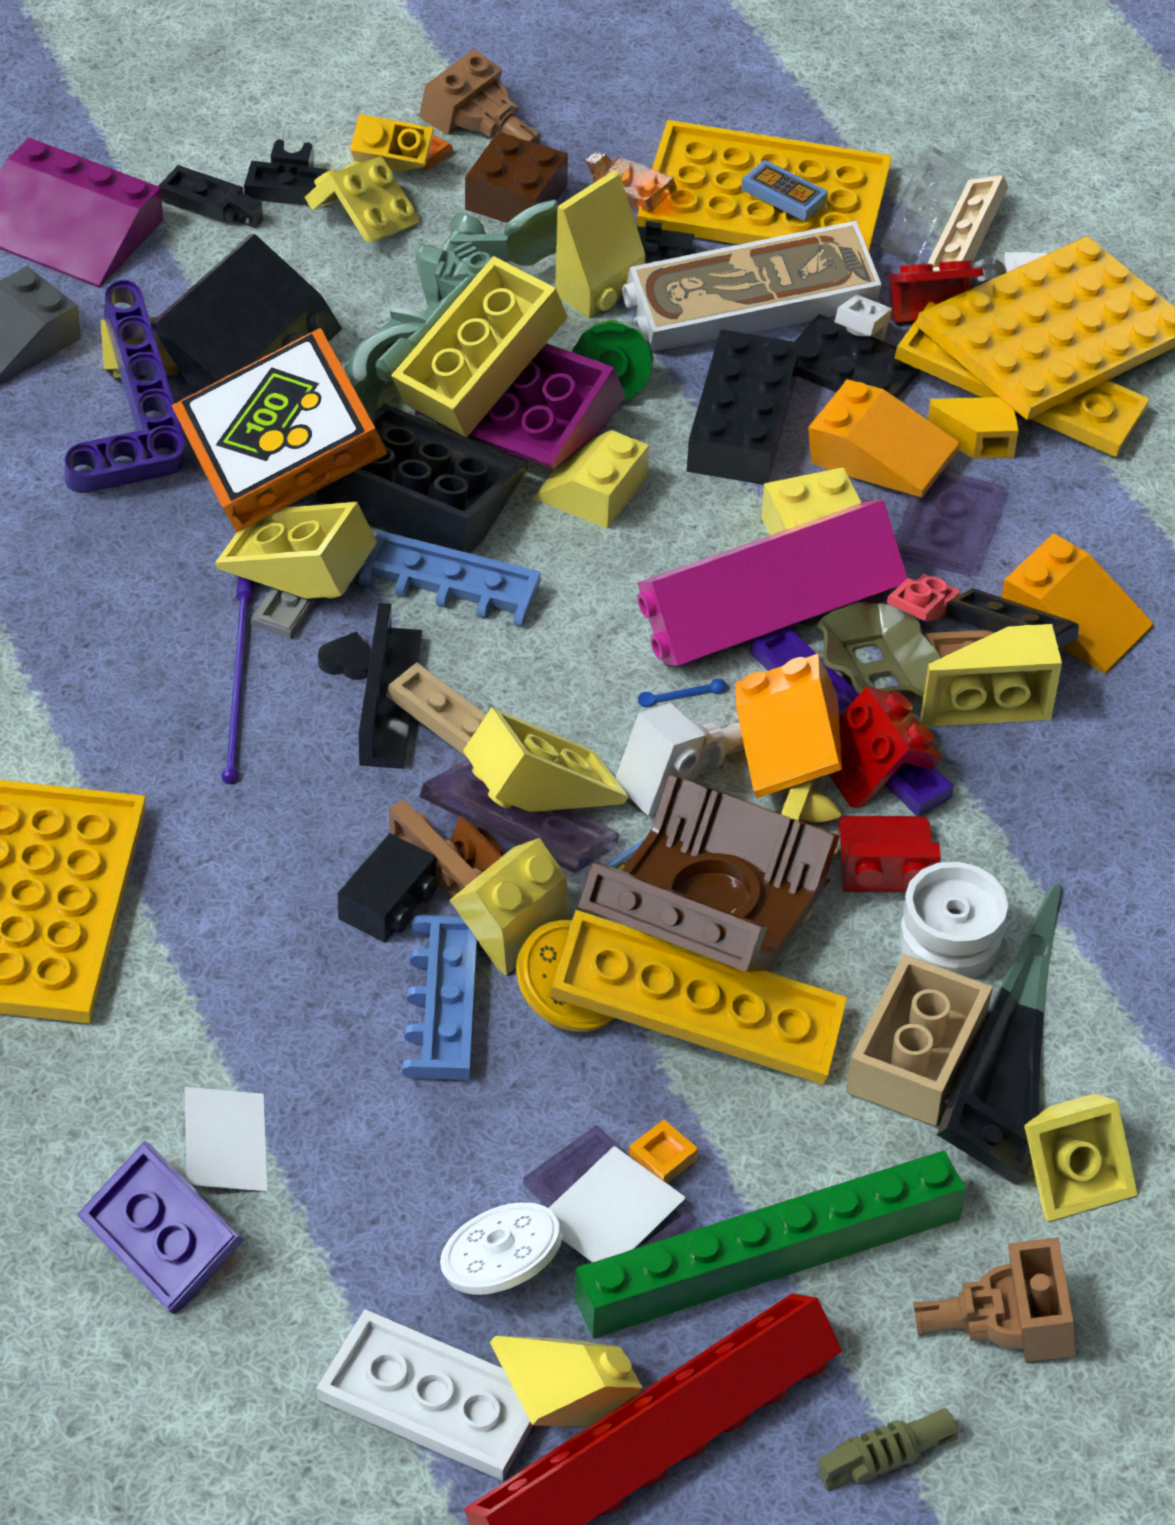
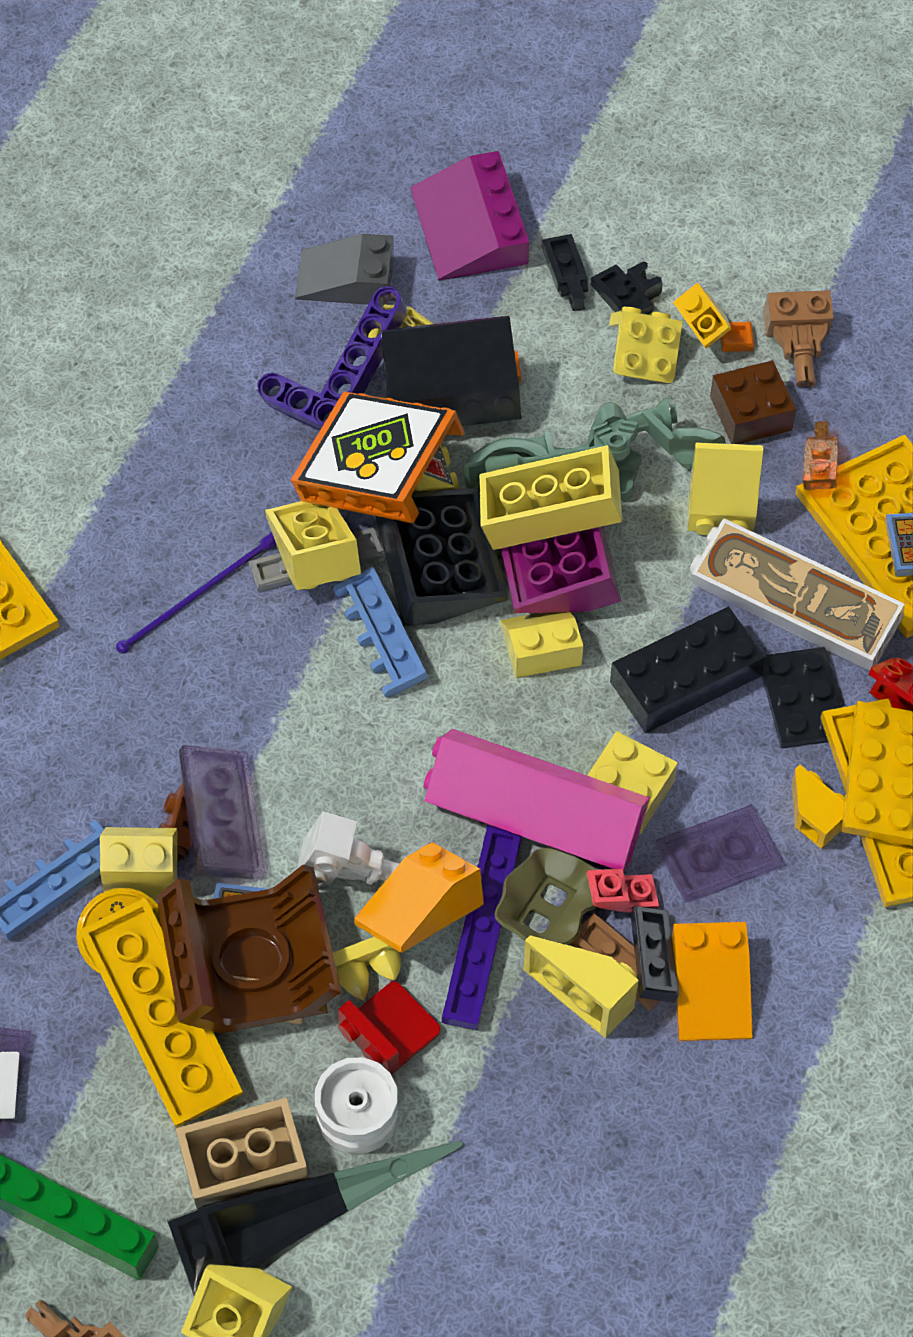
camera: 50 degrees right, 10 degrees up
black tile [318,631,371,680] -> none
black brick [337,833,439,943] -> none
black fence [358,603,422,769] -> none
tan plate [386,663,486,757] -> none
medium nougat plate [389,799,482,898] -> none
light yellow slope [463,707,628,812] -> none
green tile [573,320,654,401] -> none
light orange plate [628,1119,699,1184] -> none
black plate [637,220,697,259] -> none
blue hinge [638,678,727,708] -> none
light orange slope [808,379,960,498] -> none
red bracket [829,686,943,808] -> none
white bracket [834,294,892,341] -> none

